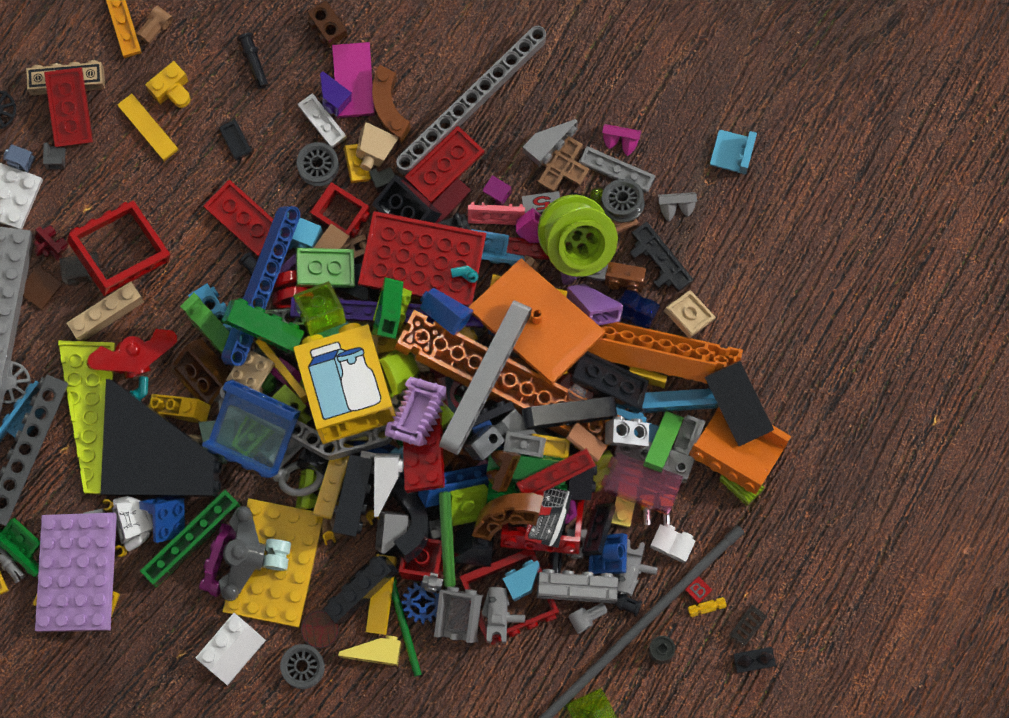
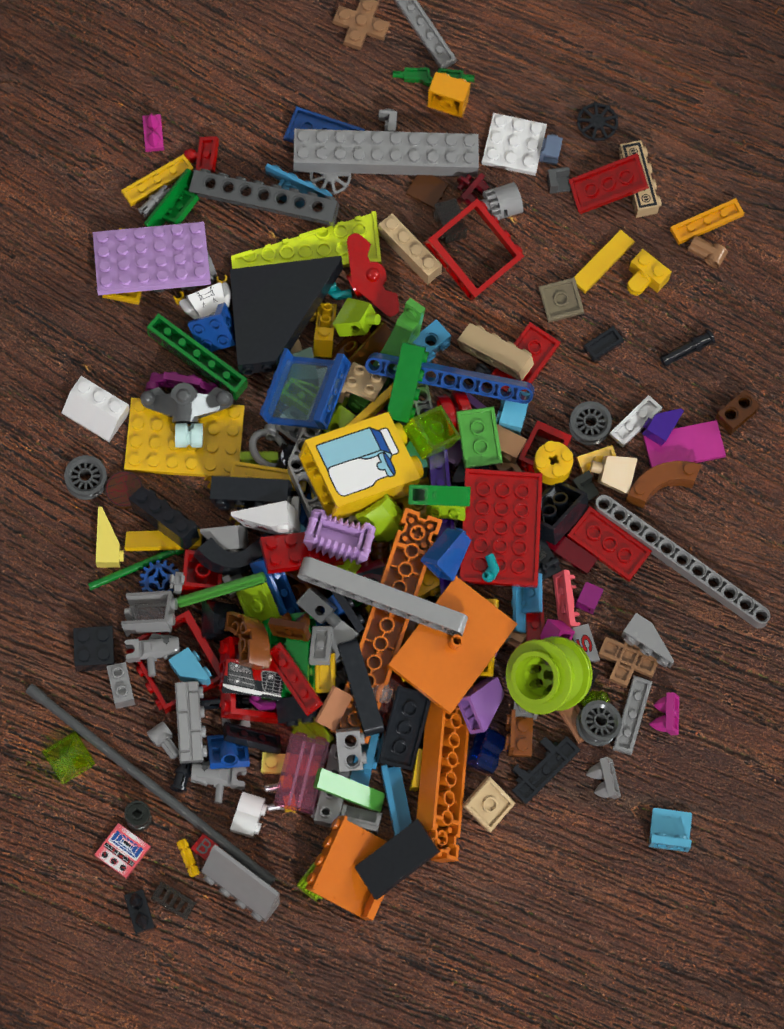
camera: 75 degrees right, 5 degrees down
none -> black brick [73,626,115,672]
none -> tile [94,823,150,879]
none -> light grey brick [106,662,135,709]
none -> light grey slope [202,845,280,923]
none -> lime torso [332,298,381,337]
none -> tan brick [457,323,534,381]
none -> light grey gear [480,182,523,220]
none -> yellow brick [533,441,573,485]
none -> dark tan plate [539,277,584,323]

